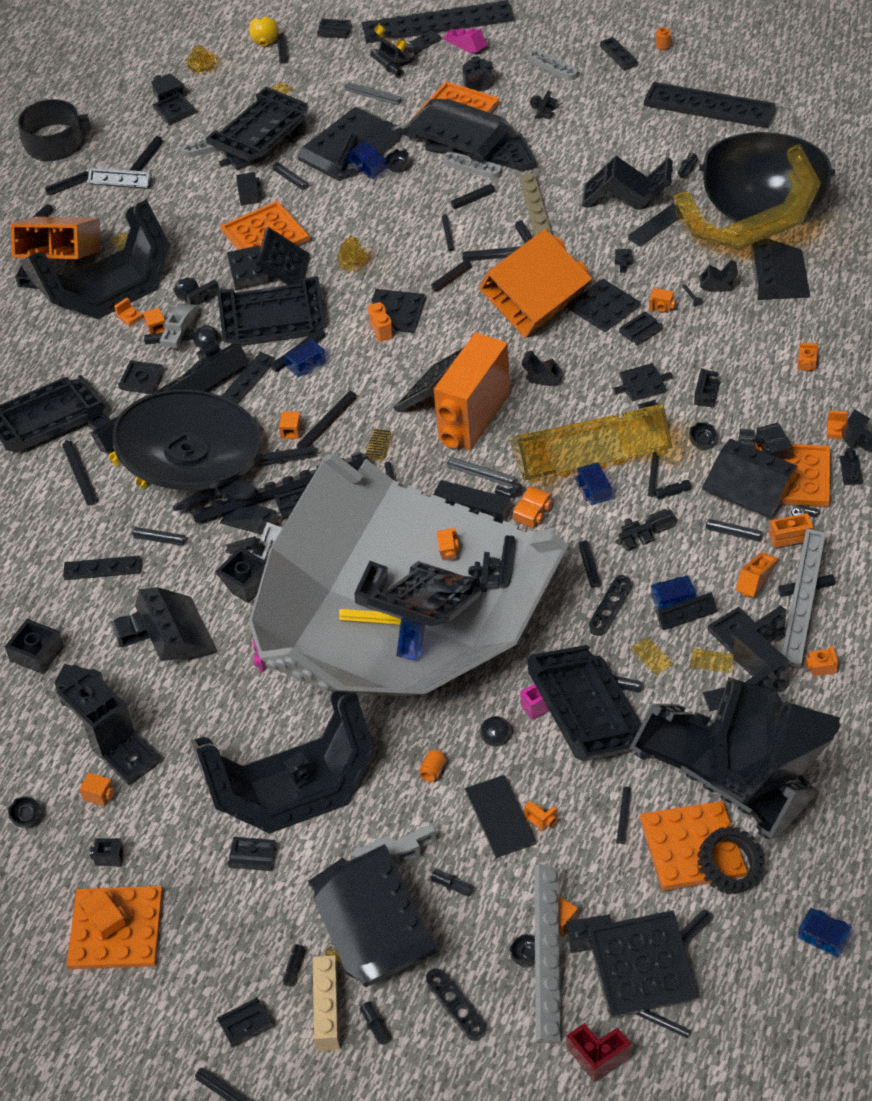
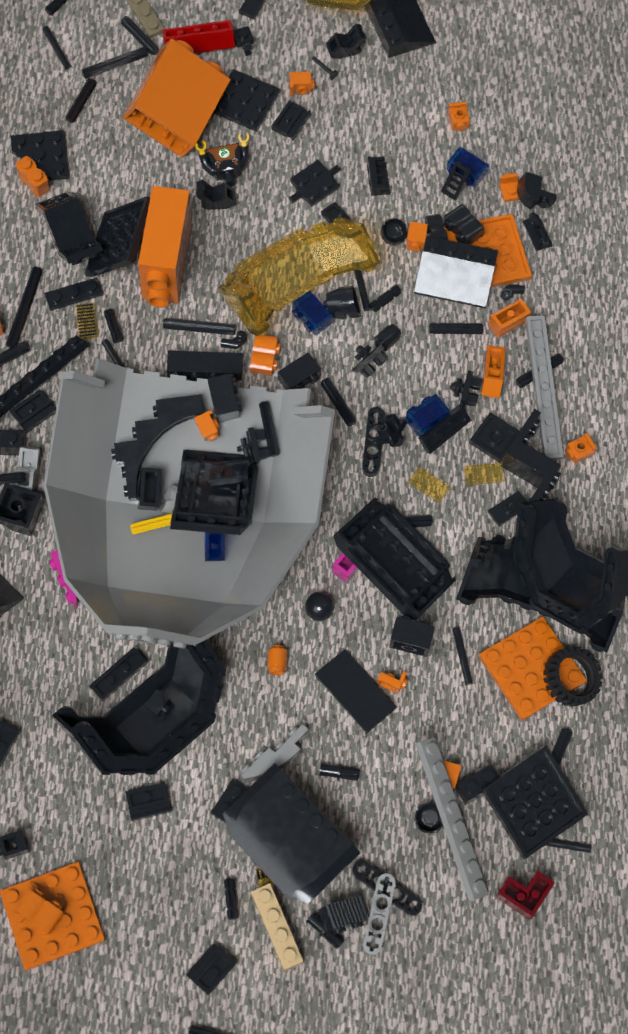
camera: 30 degrees left, 20 degrees up
none -> black bracket [35,191,103,265]
none -> black plate [44,277,103,311]
none -> black plate [89,647,148,702]
none -> black axle [104,309,123,343]
none -> black arch [111,394,204,502]
none -> red brick [162,20,235,54]
none -> torso [194,133,249,187]
none -> black brick [207,374,242,423]
none -> black brick [277,352,321,390]
none -> black brick [318,895,369,935]
none -> black helmet [323,286,361,320]
none -> light grey beam [363,874,396,955]
none -> black hips [377,413,407,447]
none -> black brick [389,616,435,657]
none -> orange brick [406,221,428,252]
none -> black slope [440,161,474,201]
none -> clear blue brick [446,146,489,188]
none -> black hips [450,370,482,408]

